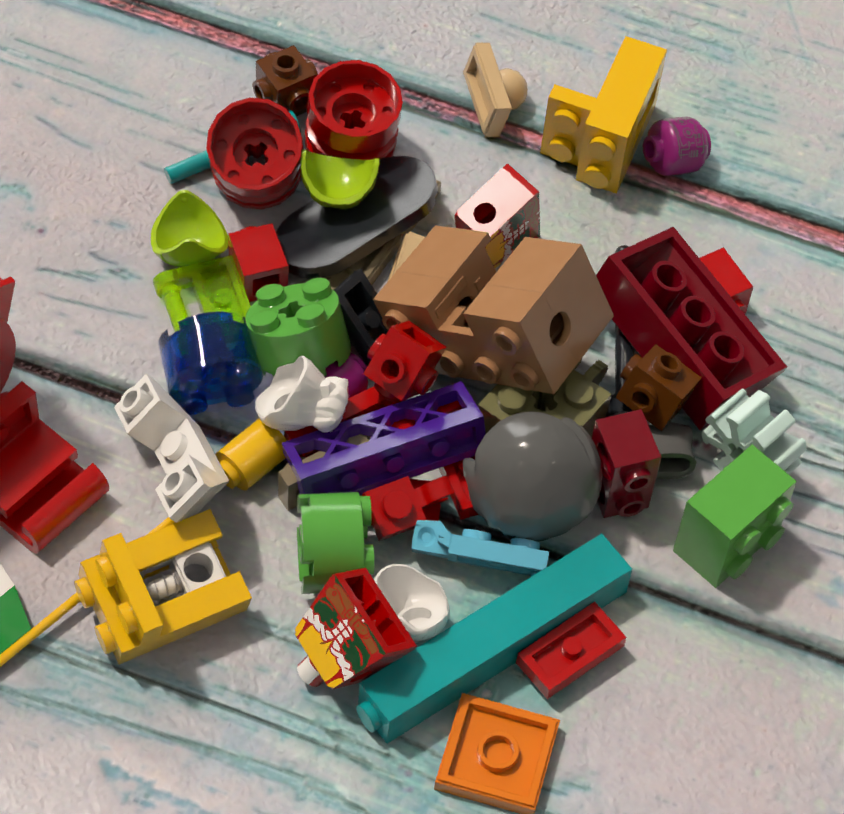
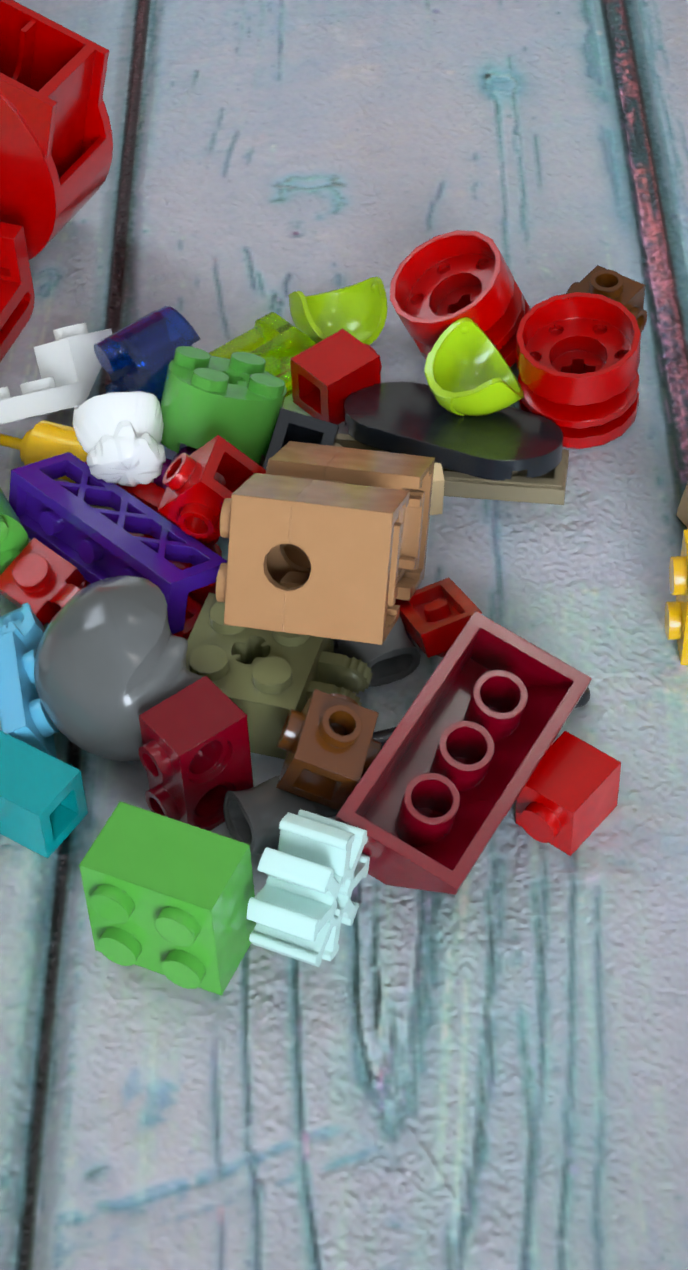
camera: 75 degrees right, 10 degrees down
torso [454,164,540,268] -> none

